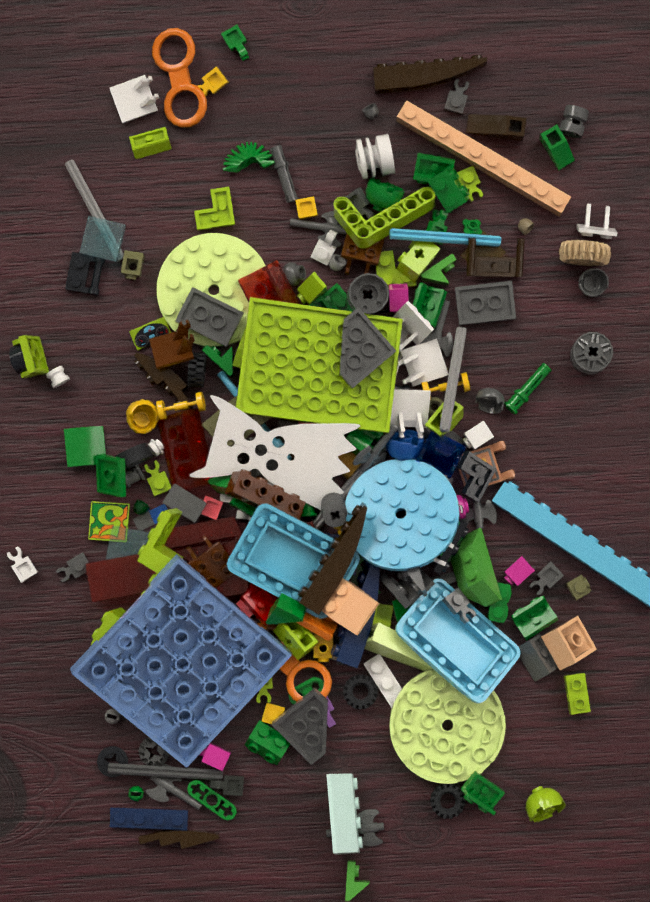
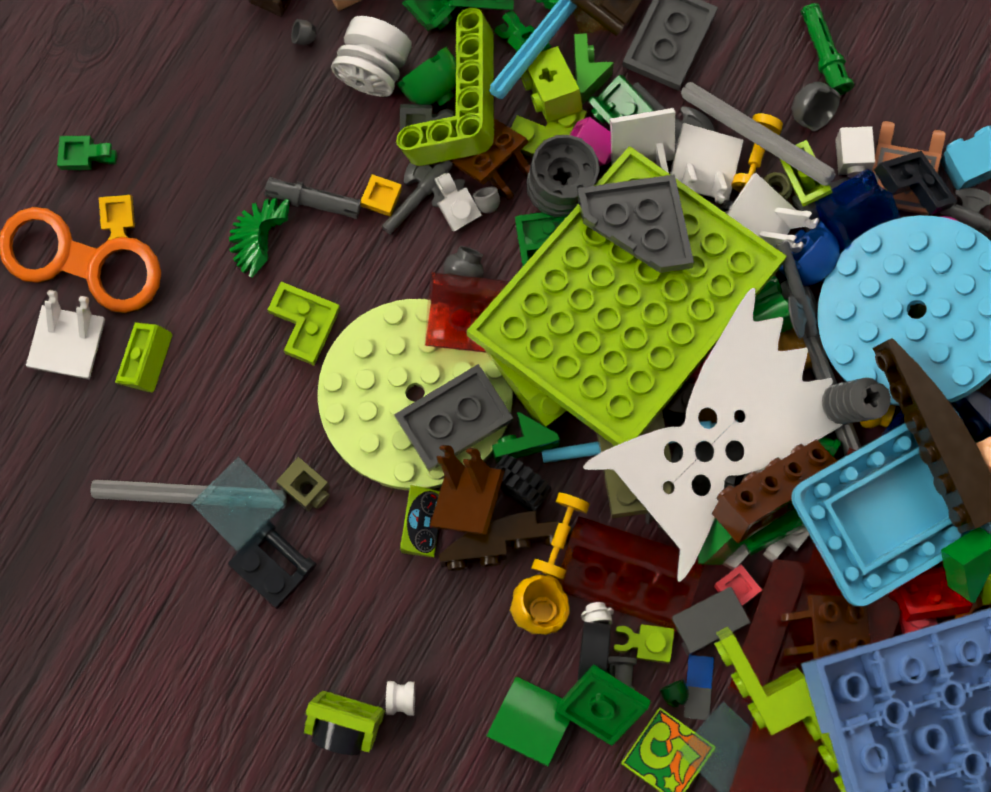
camera: 60 degrees left, 10 degrees down
lime slope [297,272,327,305] -> none

